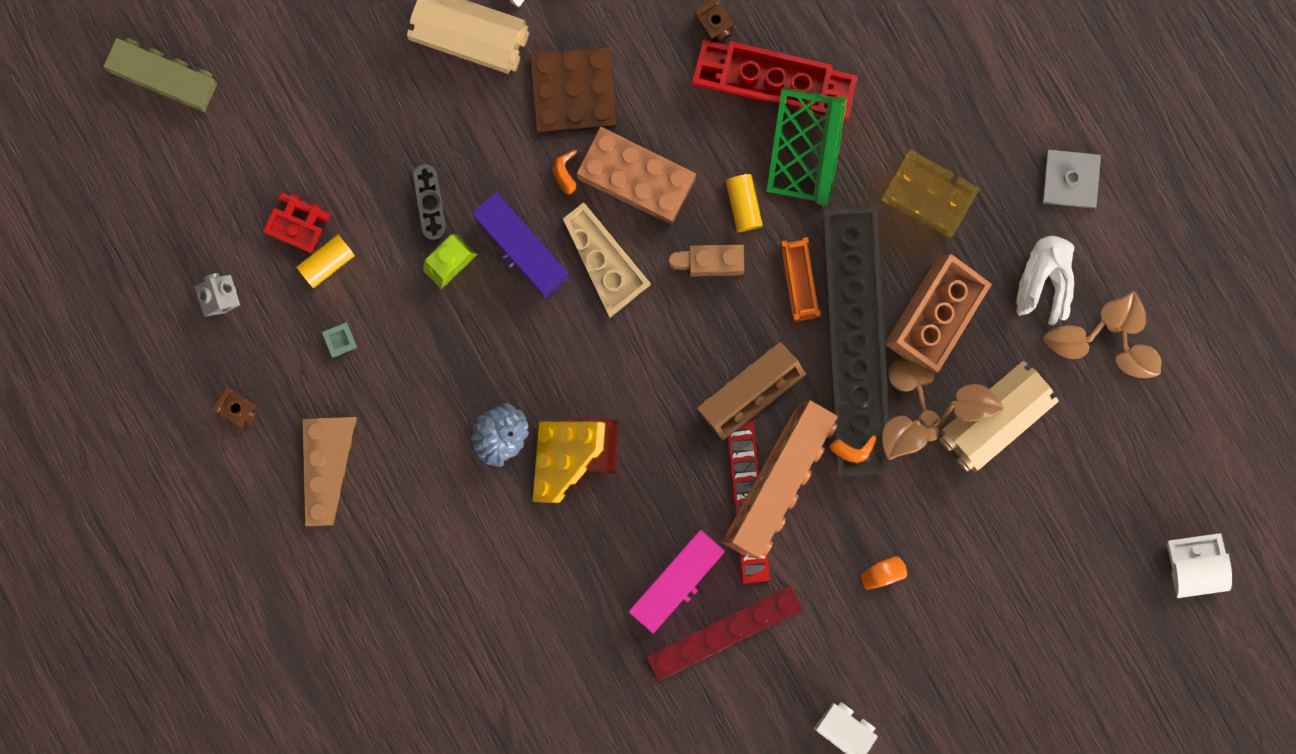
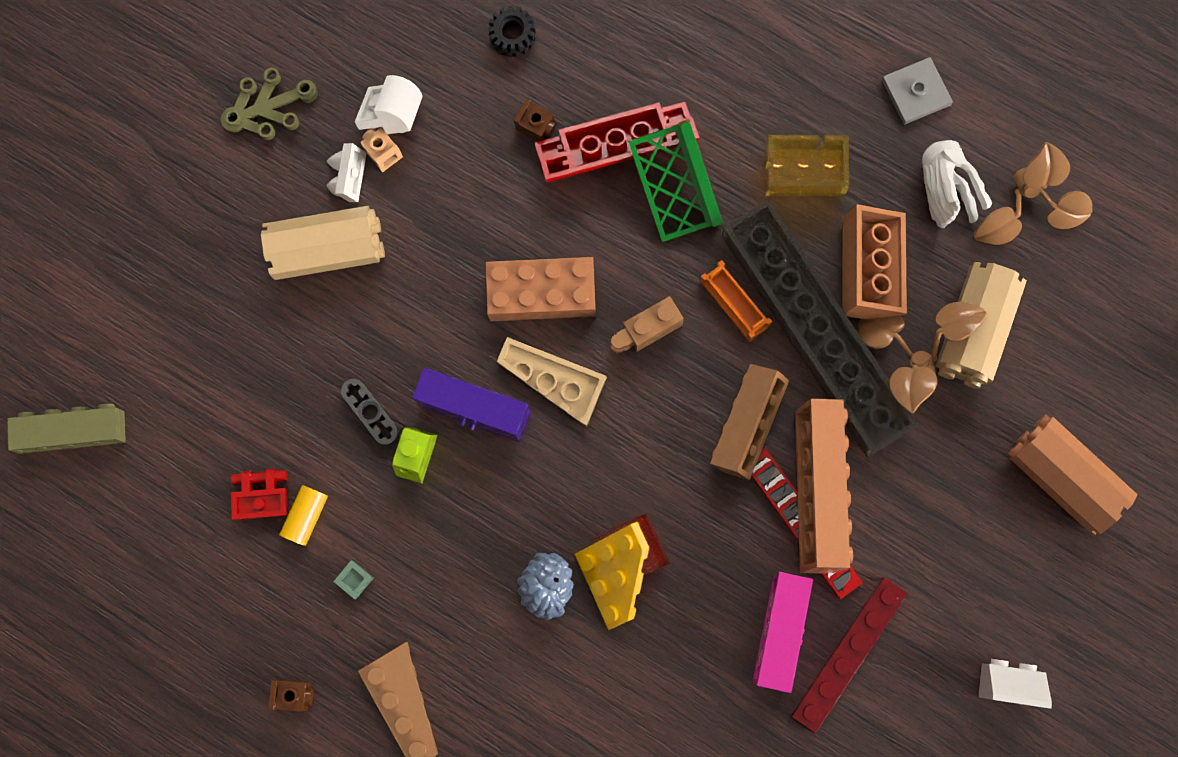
camera: 20 degrees left, 5 degrees down
light grey brick [195,273,240,317] -> none
reddish brown plate [531,47,616,134] -> none
orange hair [552,149,578,195] -> none
yellow brick [725,174,763,233] -> none
orange hair [830,435,876,463] -> none
orange hair [861,556,907,590] -> none
none -> nougat brick [1008,414,1138,536]

